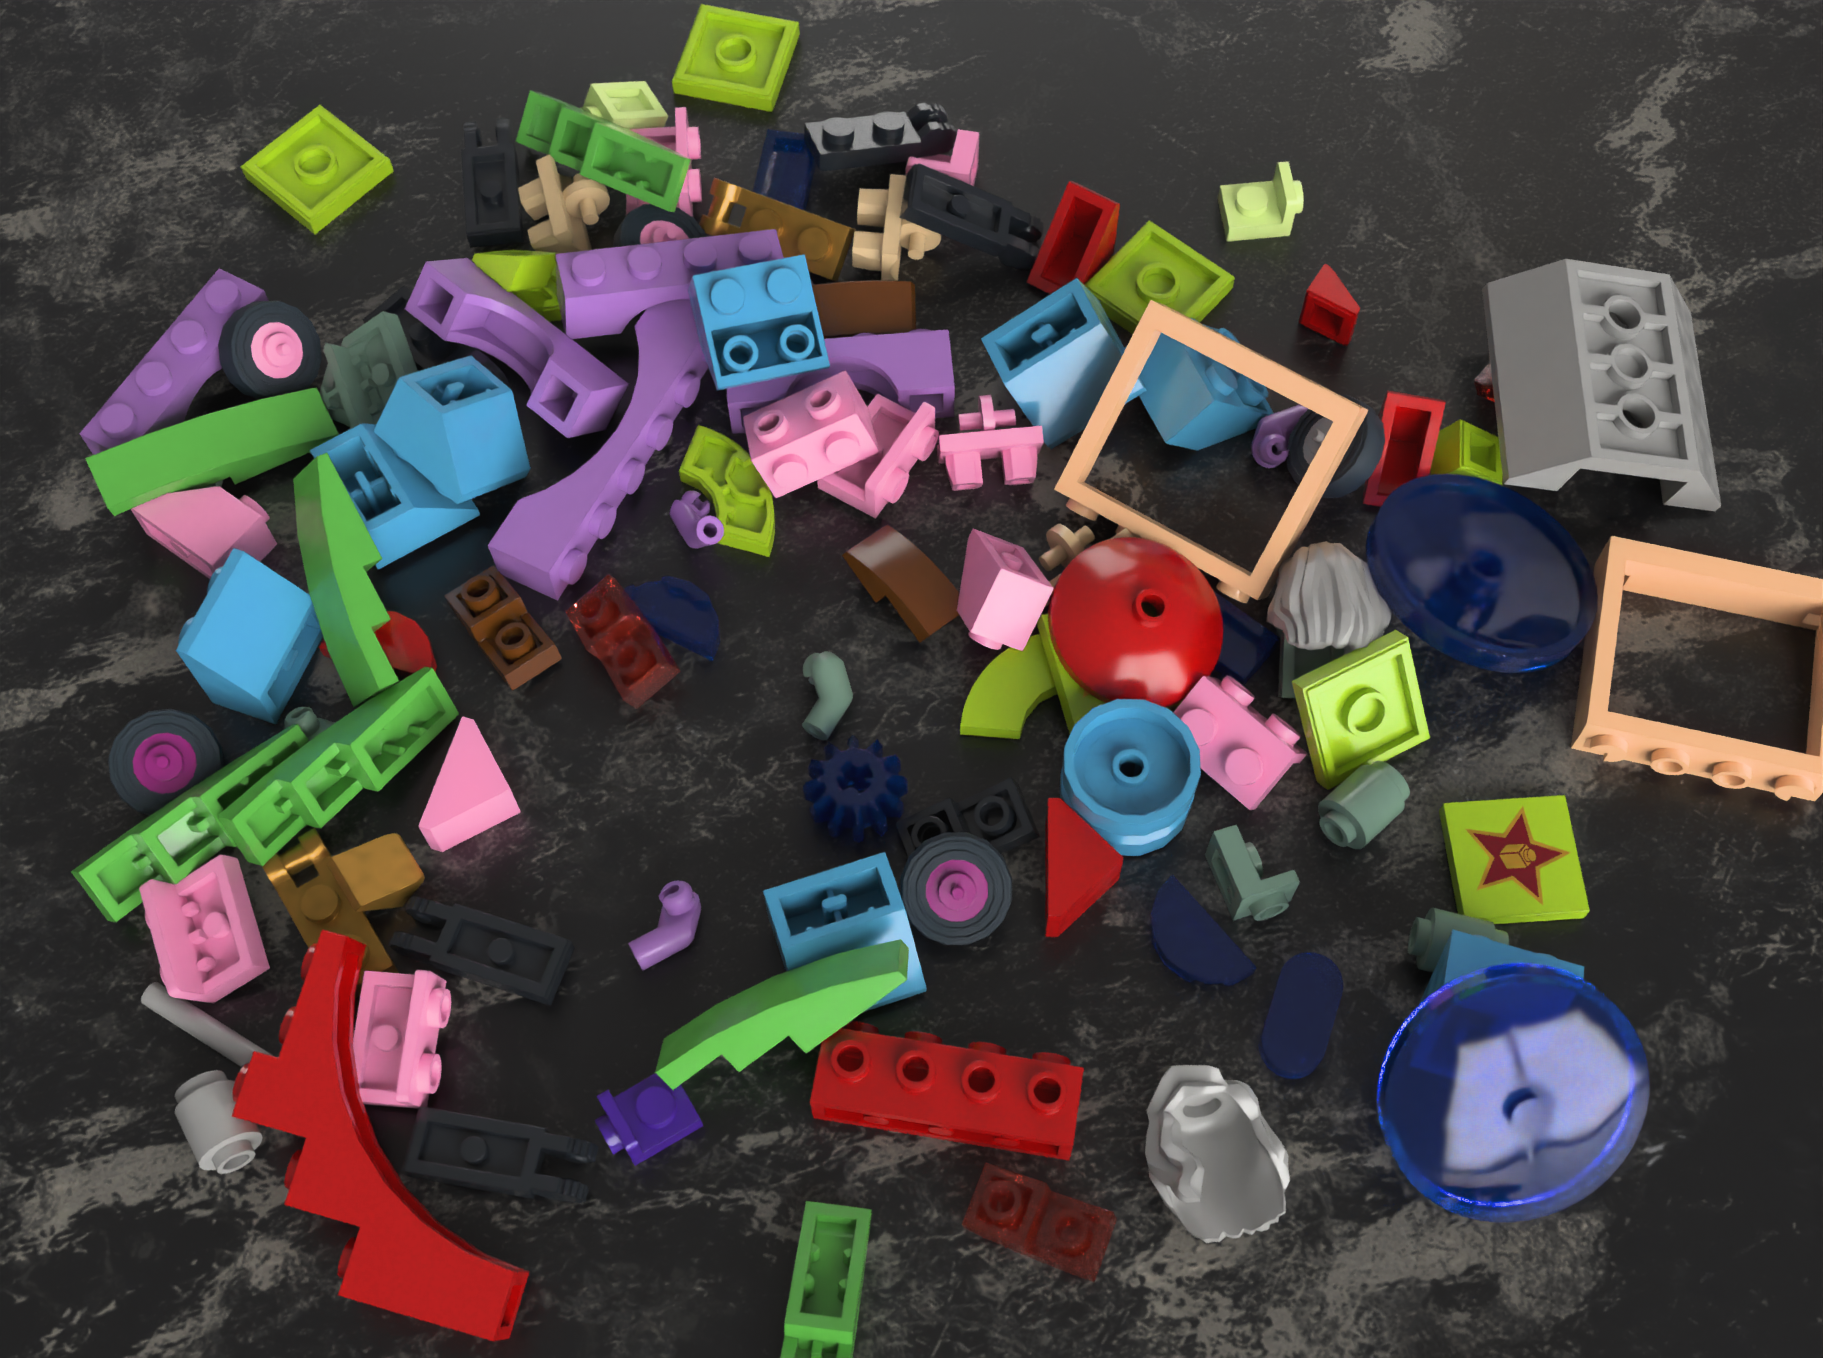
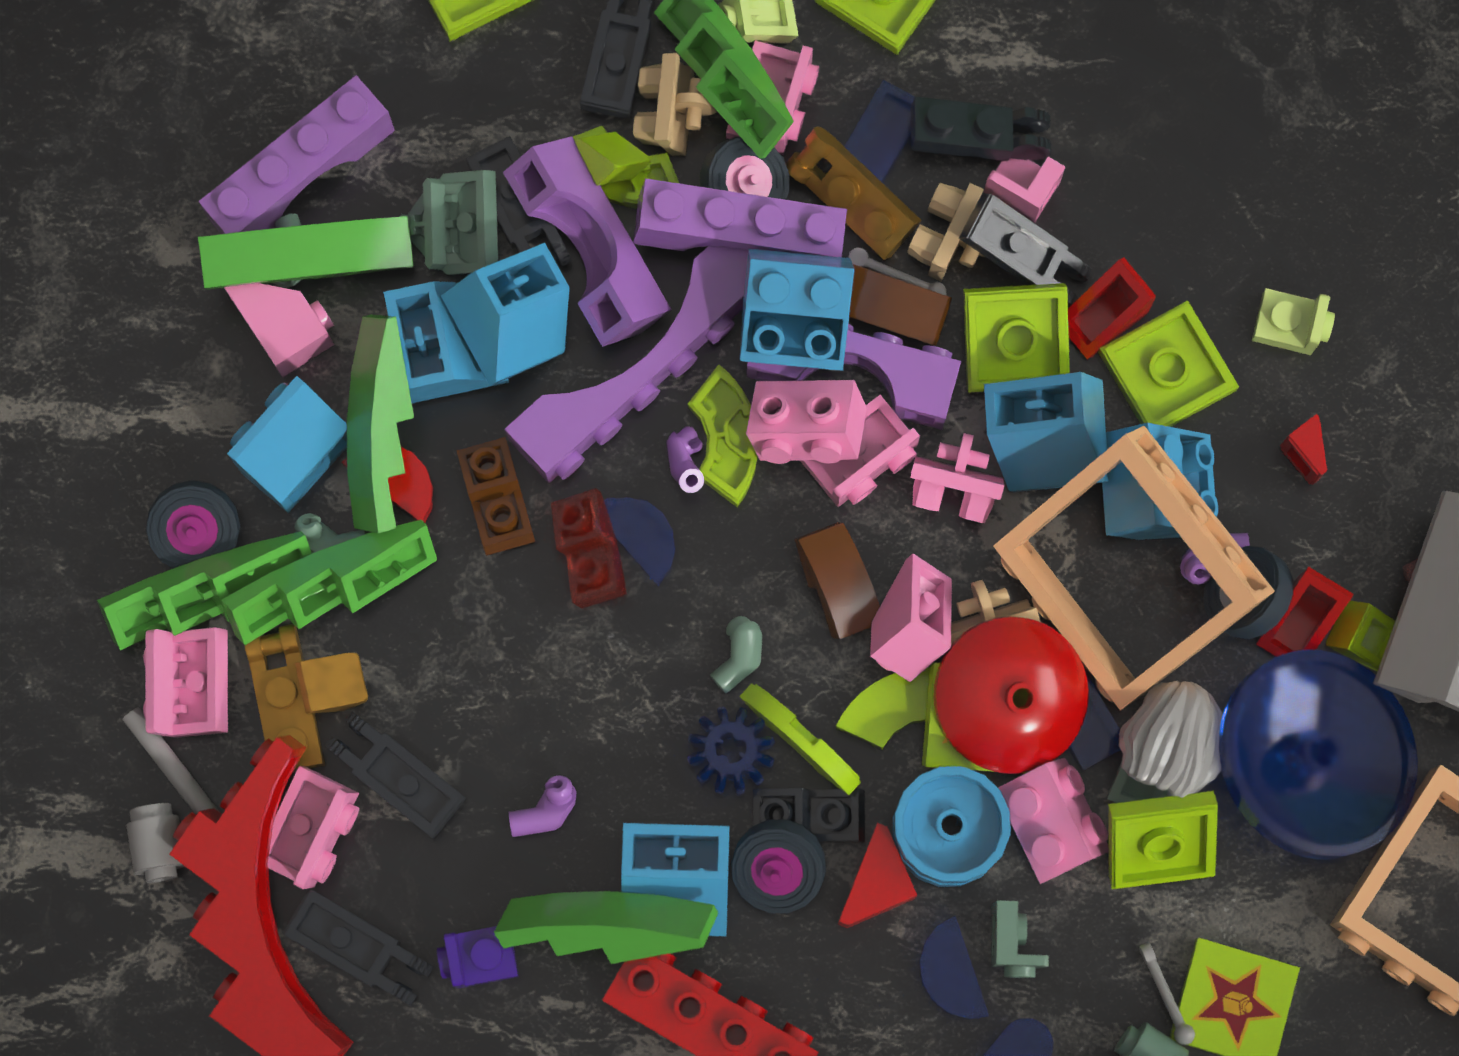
camera: 20 degrees right, 15 degrees up
black wheel [218,301,322,400] -> none
bright pink slope [418,717,521,852] -> none
sand green brick [1318,761,1410,849] -> none
none -> lime tile [739,683,861,795]
none -> lime tile [963,283,1070,392]
none -> light grey hinge [1139,942,1195,1045]

